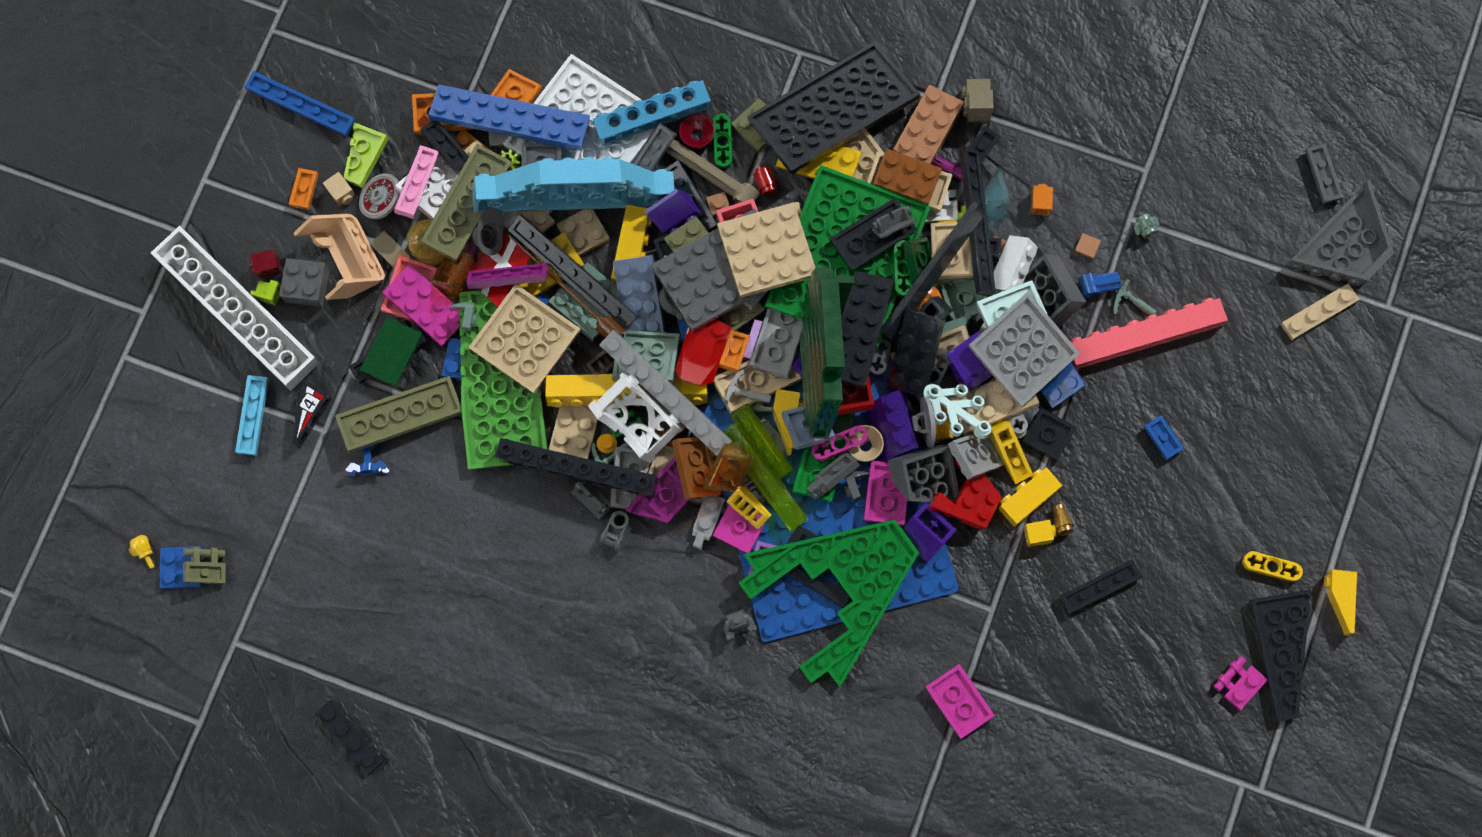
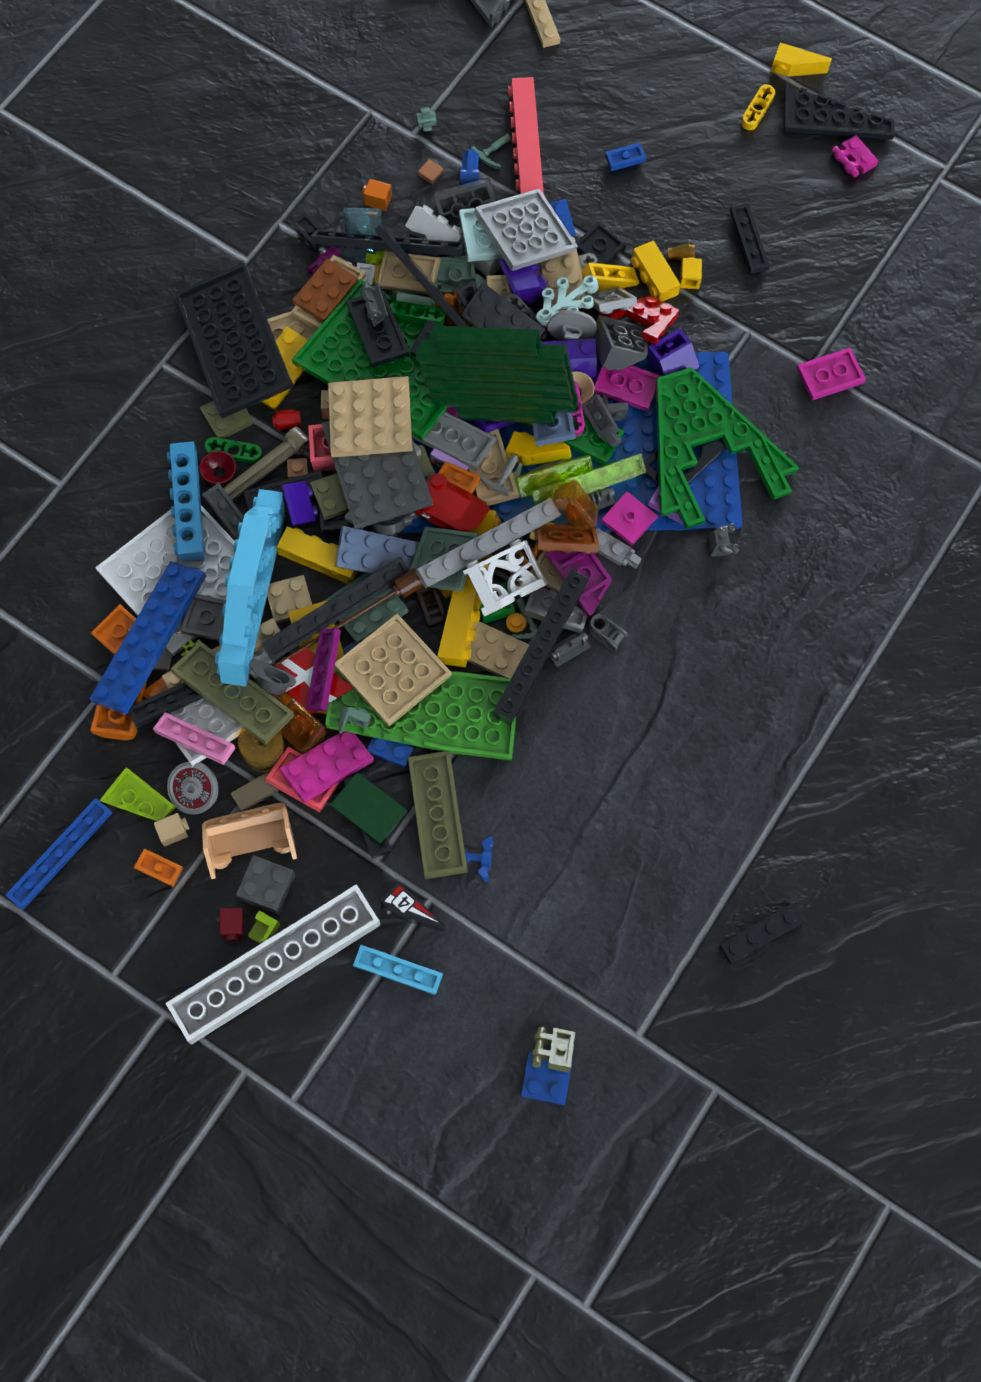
camera: 85 degrees left, 5 degrees down
yellow piece [129,535,155,569] -> none
yellow slope [727,486,772,529] -> none
nougat brick [893,85,964,164] -> none
dark tan brick [962,79,993,123] -> none

